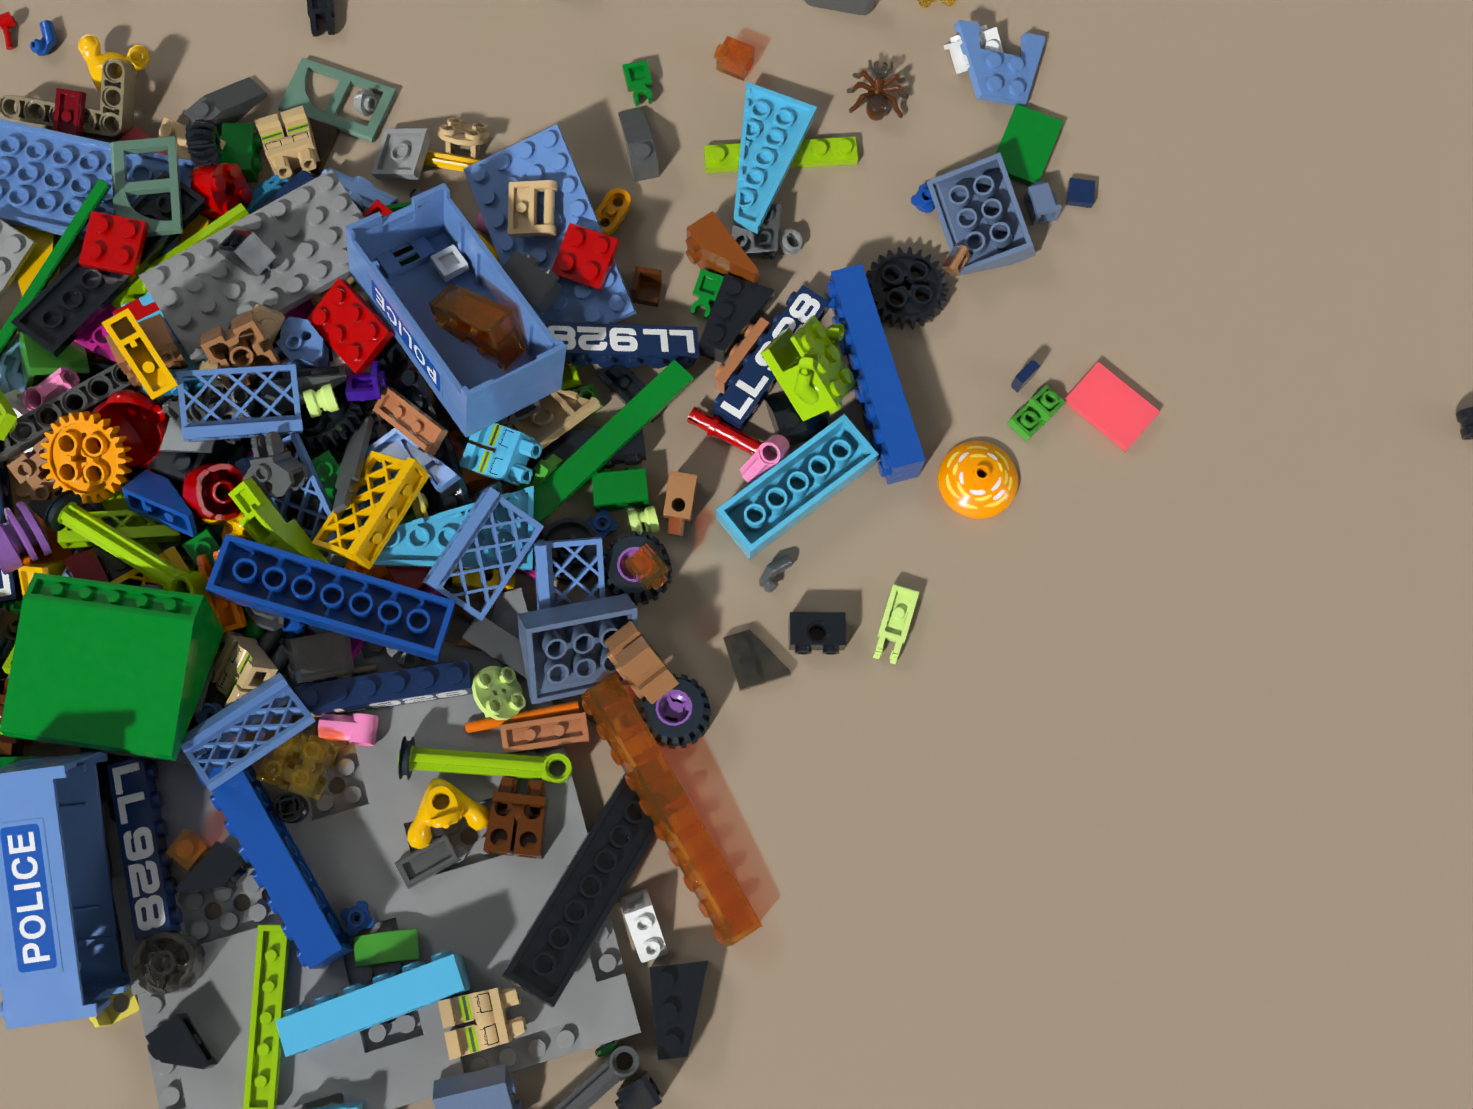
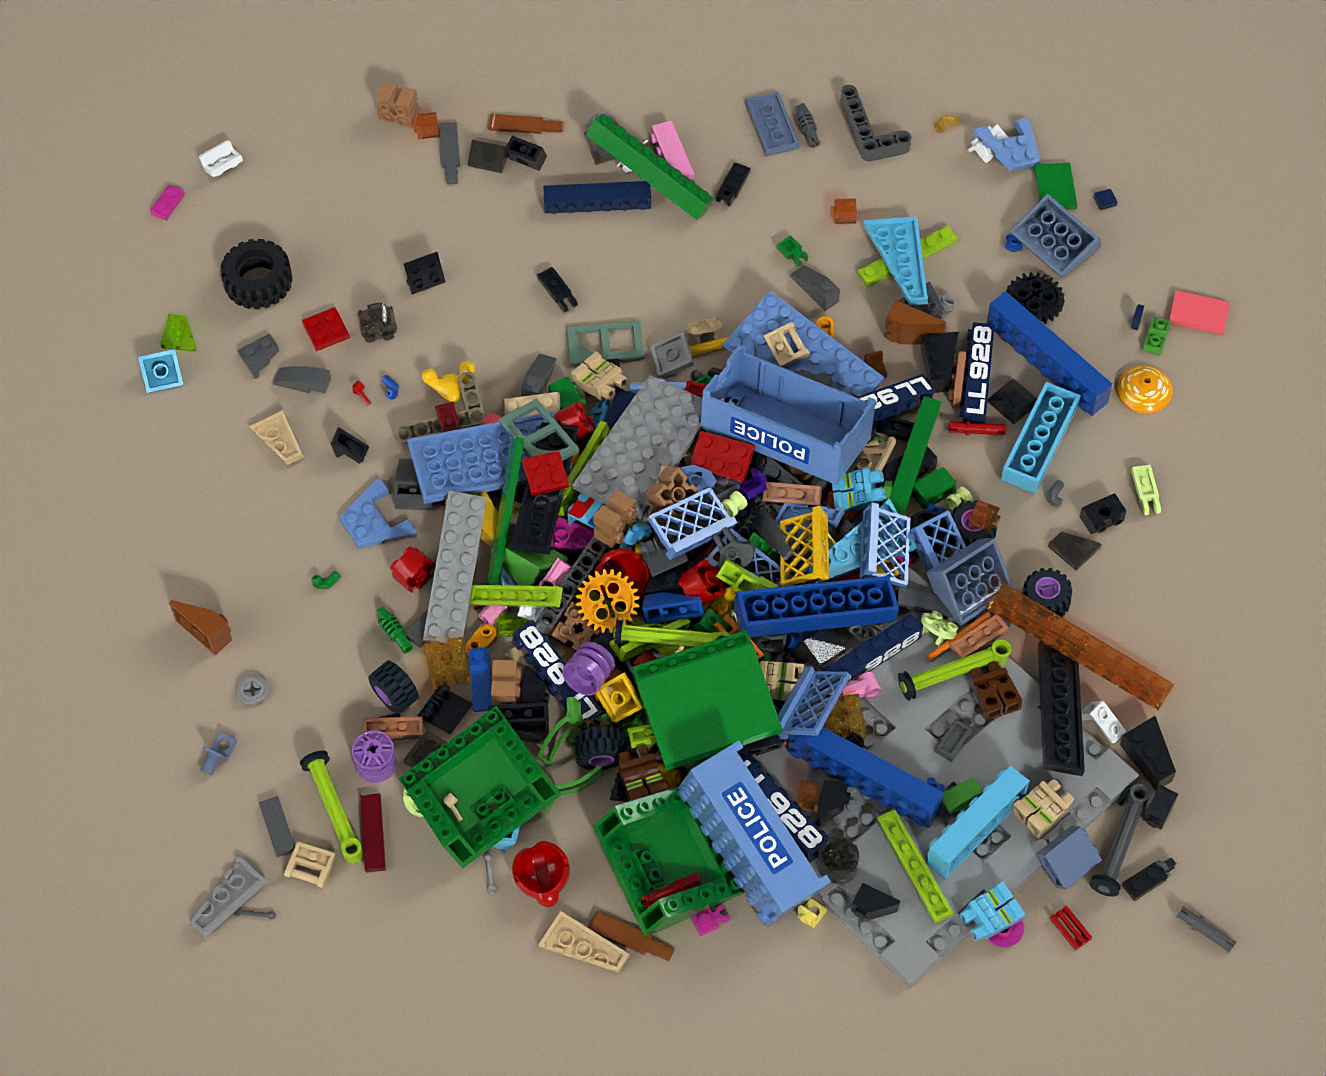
camera: 20 degrees left, 15 degrees down
yellow slope [101,308,178,400] -> none
black gear [185,119,222,166] -> none
slope [216,230,277,276] -> none
light grey plate [353,89,377,116] -> none
yellow head [407,778,490,849] -> none
clear orange wedge [429,283,526,371] -> none
white plate [430,244,469,282] -> none
red plate [551,223,621,292] -> none
medium nougat brick [604,621,679,704] -> none
medium nougat torso [663,471,699,537] -> none
green plate [691,269,724,319] -> none
bright pink piece [740,434,790,483] -> none
lime torso [761,315,856,421] -> none
animal [847,60,909,121] -> none
medium nougat slope [941,245,971,277] -> none
sand blue brick [1024,181,1062,226] -> none

